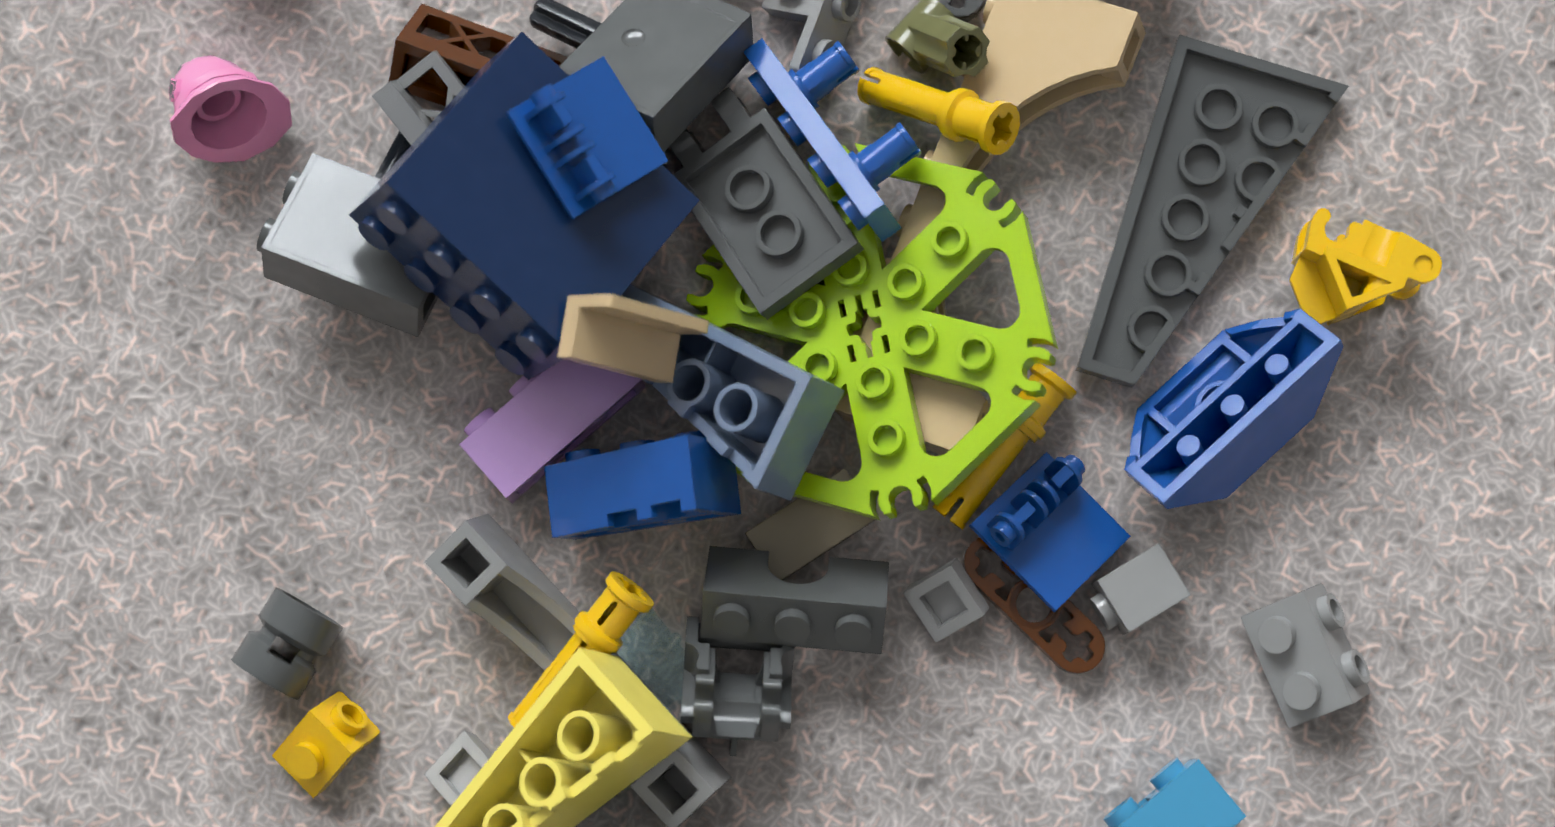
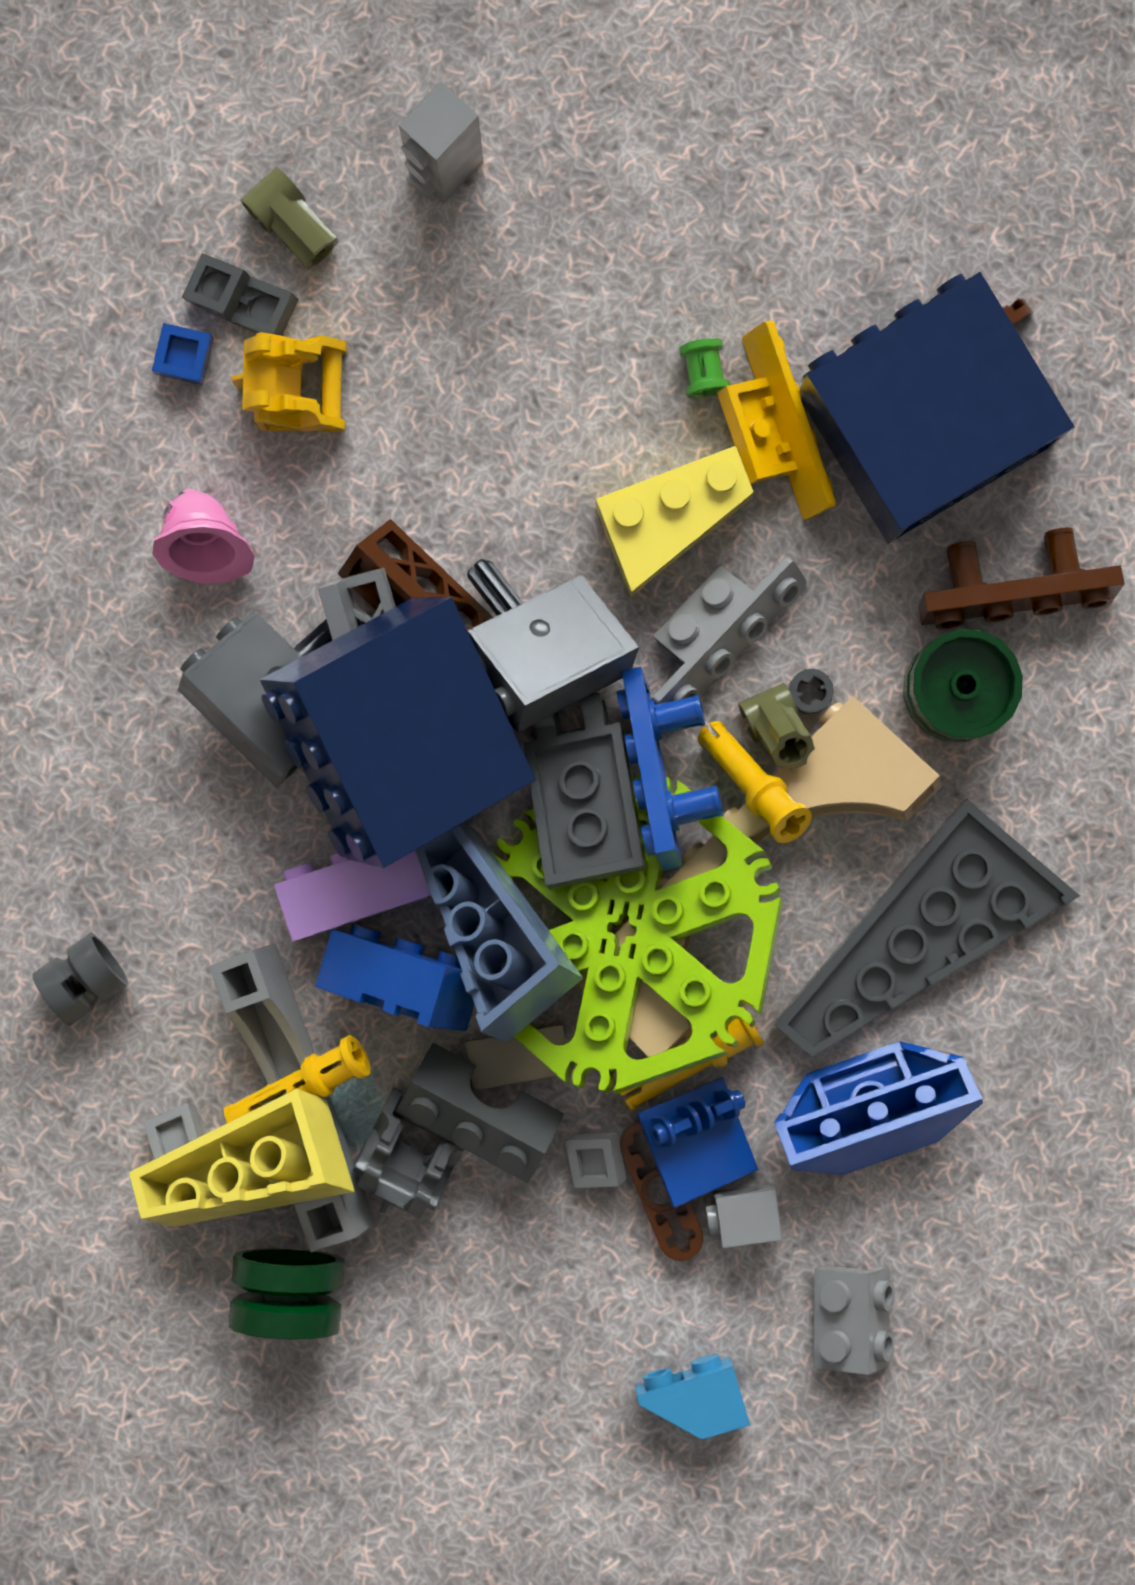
camera: 15 degrees right, 5 degrees up
yellow bracket [272,691,380,798] -> none
blue hinge [505,56,669,219] -> none
tan panel [557,294,709,383] -> none
yellow piece [1289,208,1442,326] -> none

